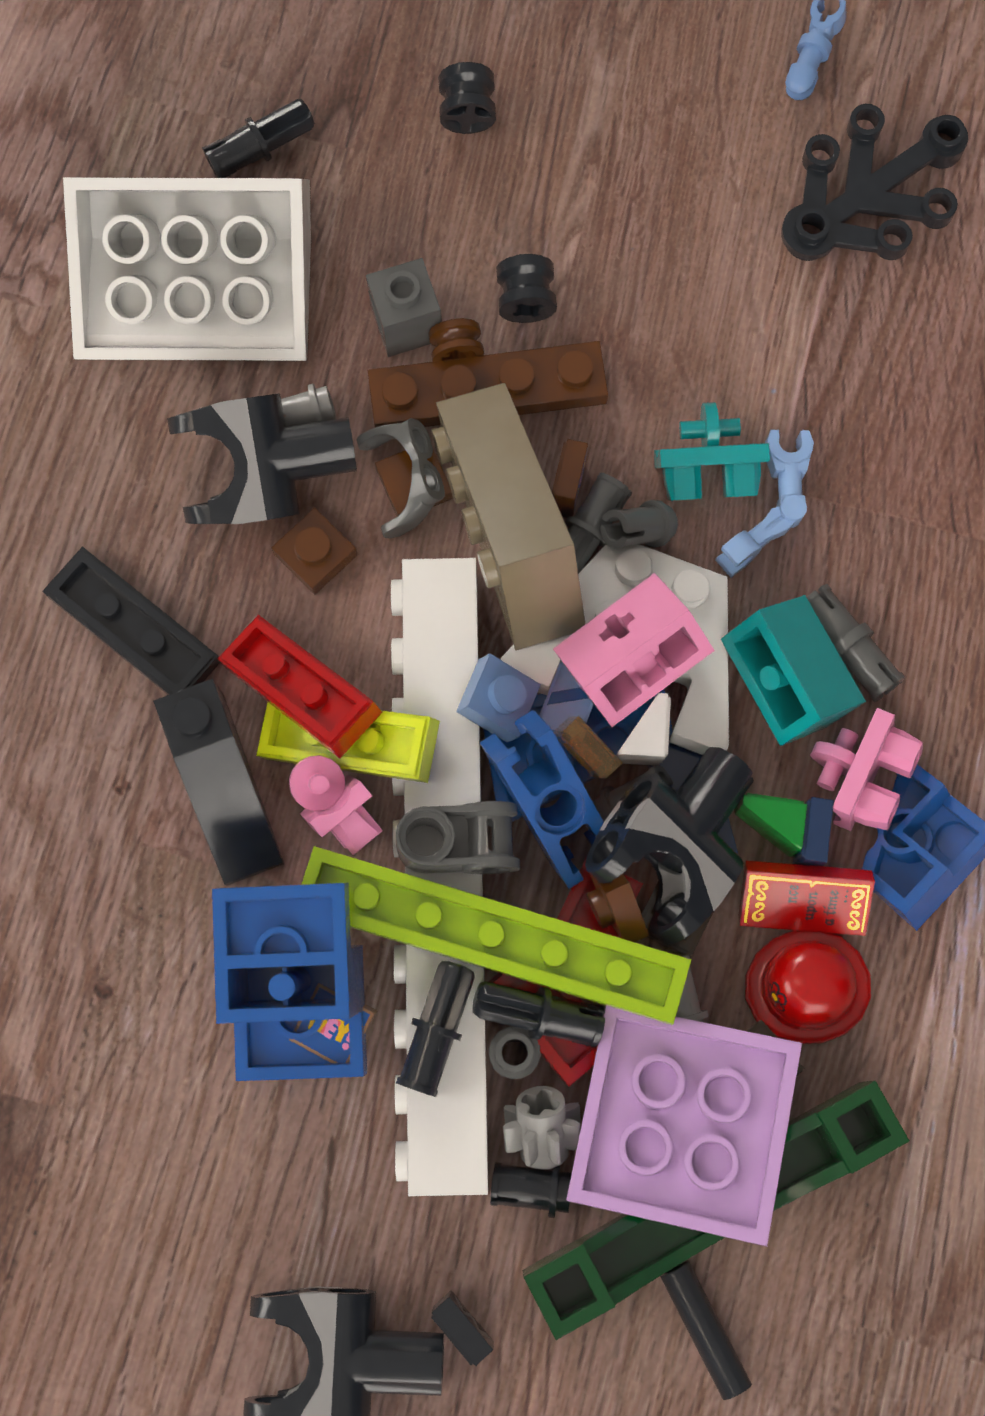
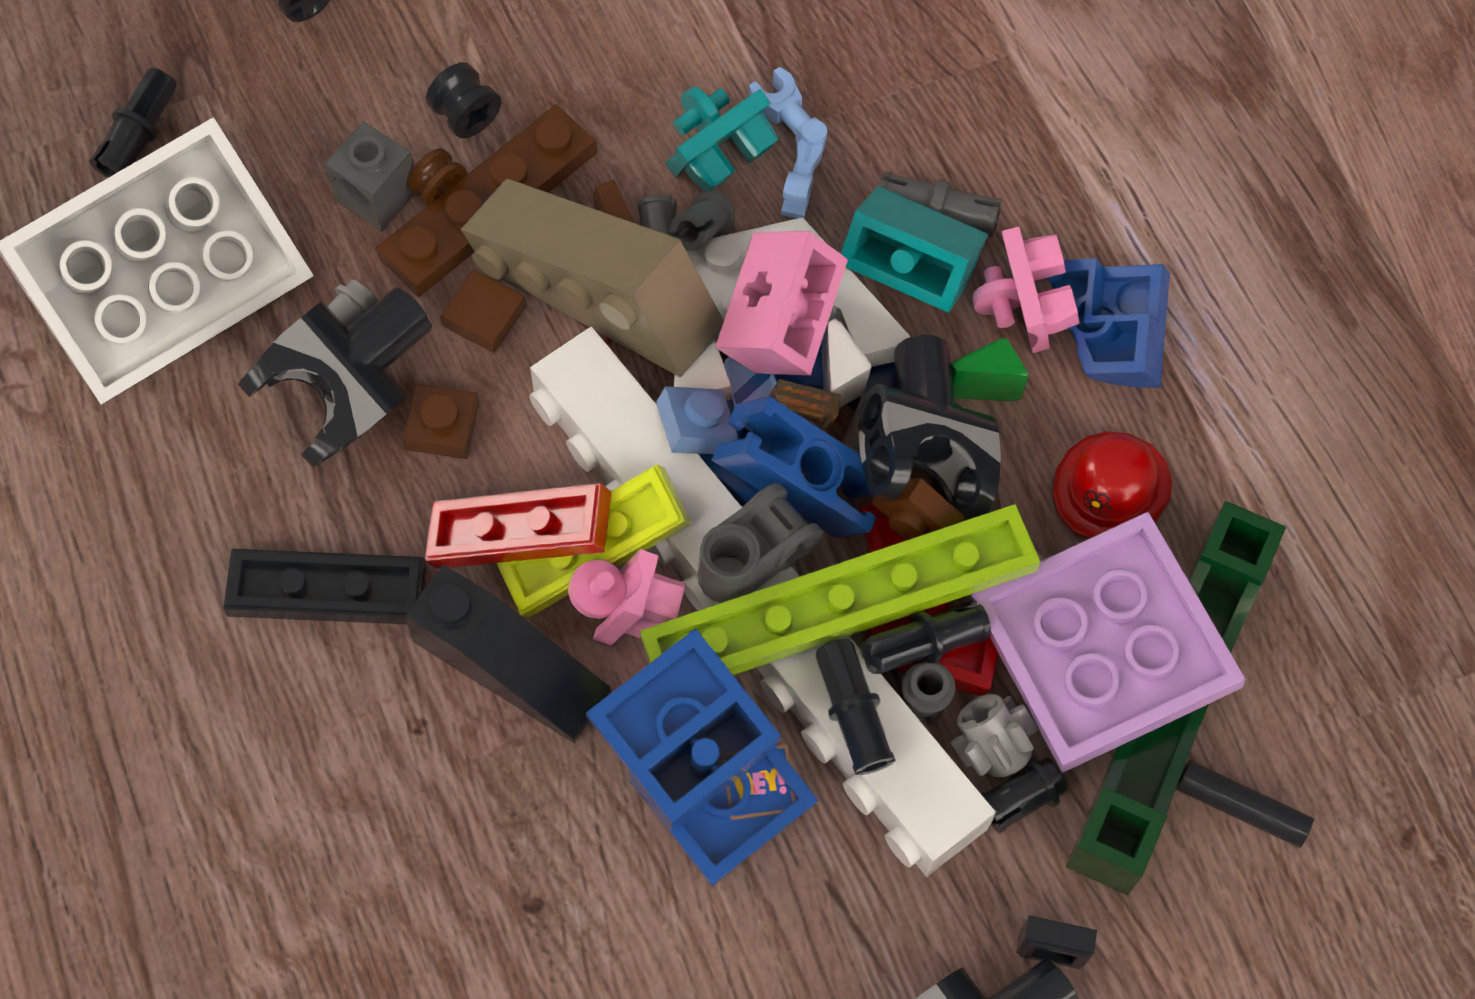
camera: 40 degrees left, 10 degrees down
dark grey cap [356,418,445,538] -> none
tile [738,860,875,936] -> none
dark blue tile [792,797,834,866] -> none

